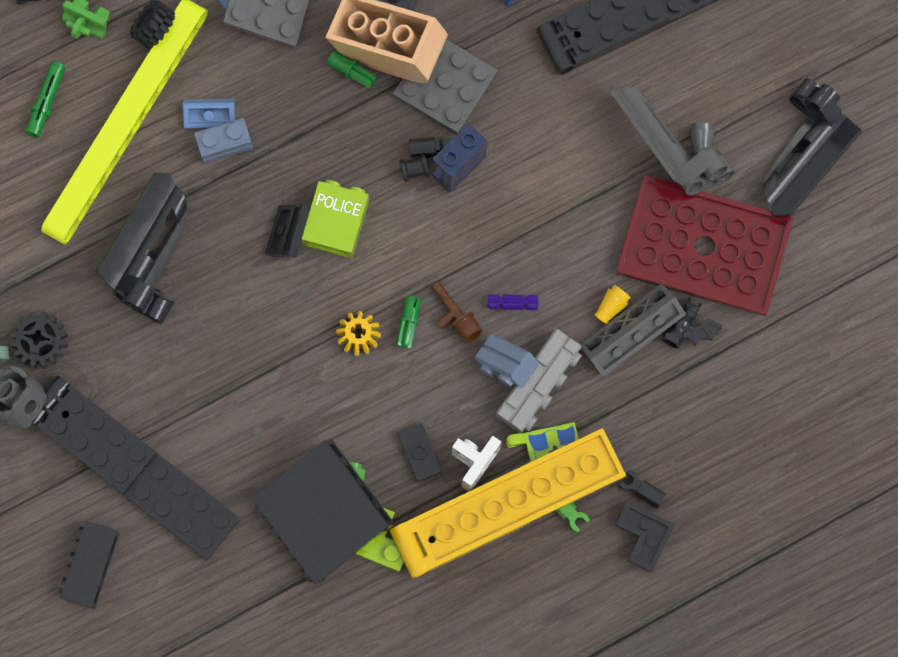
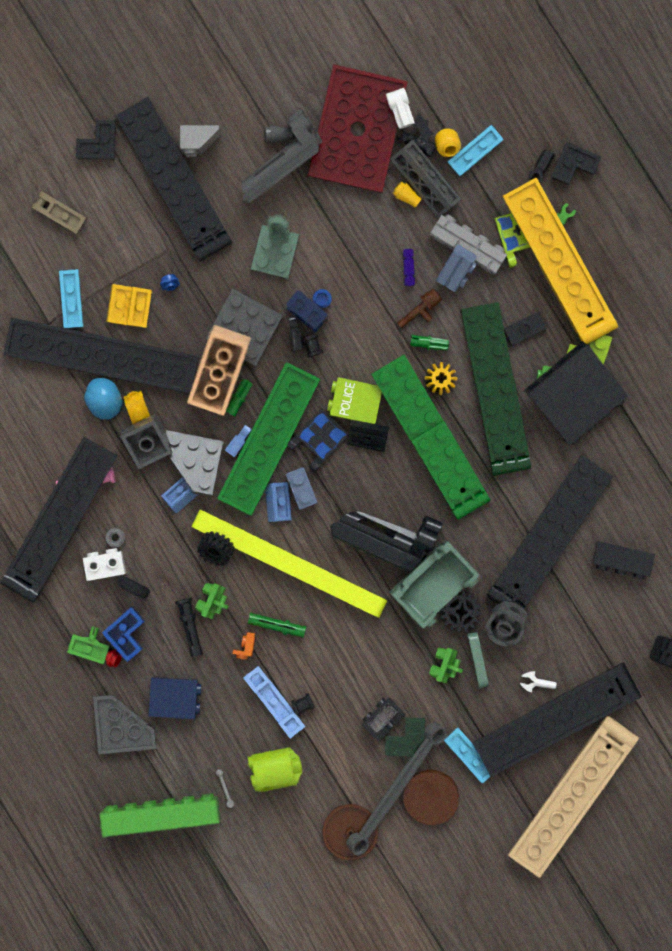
camera: 90 degrees left, 10 degrees up
white bracket [452,436,501,492] -> none
black panel [762,78,862,217] -> none
none -> light grey slope [180,125,221,158]
none -> green plate [217,362,320,516]
none -> medium blue bar [225,425,252,457]
none -> orange bracket [232,632,256,659]
none -> sand green bracket [251,215,299,279]
none -> black flag [287,409,349,471]
none -> blue plate [313,289,332,309]
none -> green hinge [371,354,491,520]
none -> white piece [386,88,415,129]
none -> sand green windscreen [389,540,480,628]
none -> yellow head [435,129,461,157]
none -> medium azure plate [447,125,504,177]
none -> dark green hinge [461,302,531,476]

